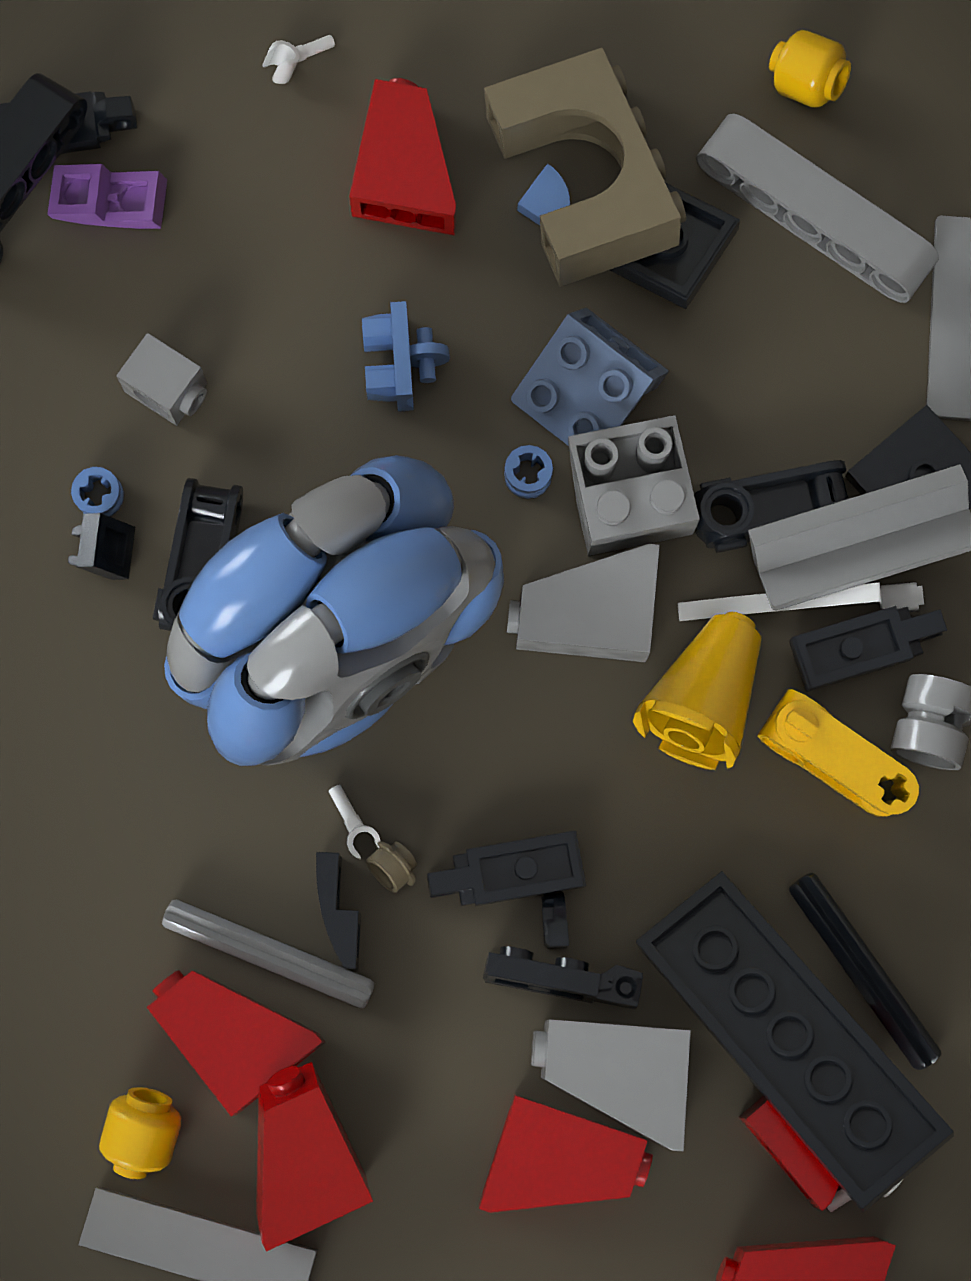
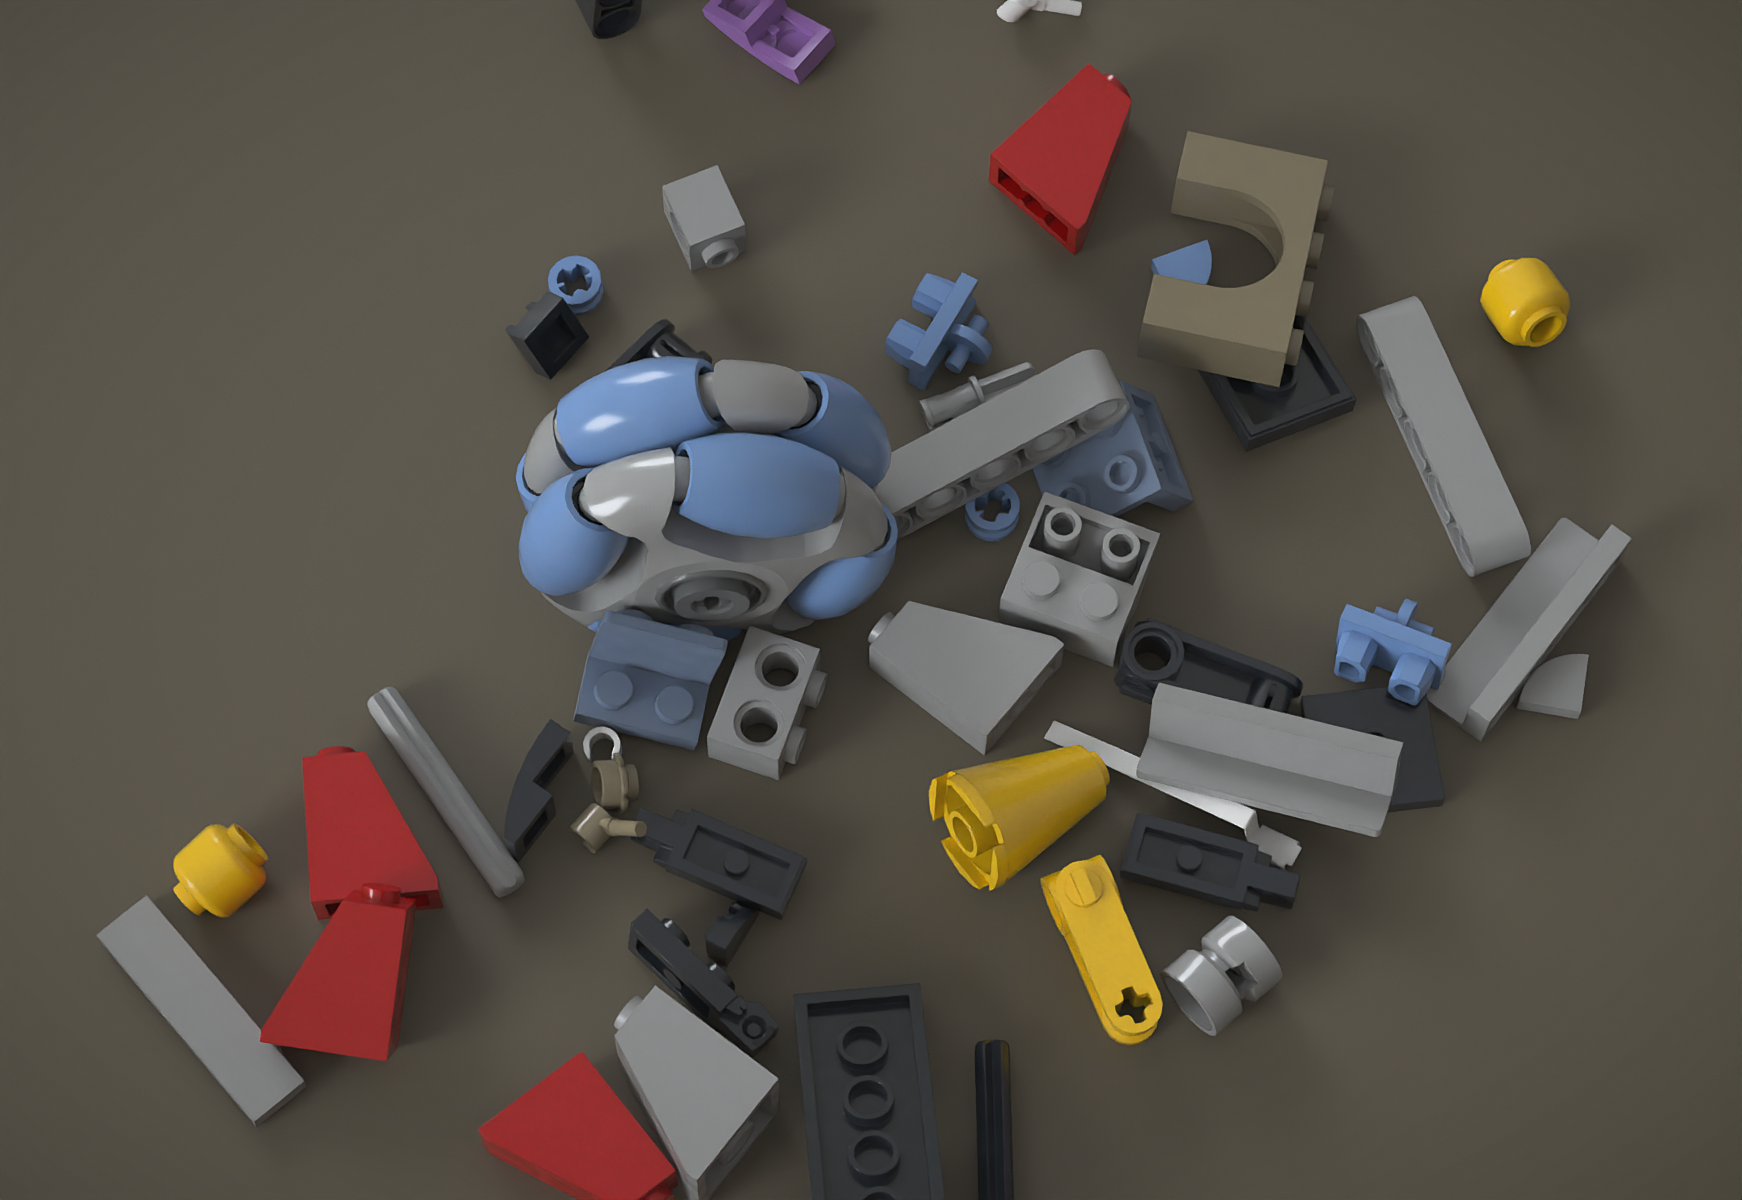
camera: 35 degrees right, 10 degrees down
none -> dark tan hand [568,803,647,853]
none -> sand blue bracket [573,609,728,751]
none -> light grey brick [707,626,828,781]
none -> light grey beam [875,349,1130,540]
none -> light grey axle [919,362,1037,432]
none -> medium blue hips [1334,599,1452,705]

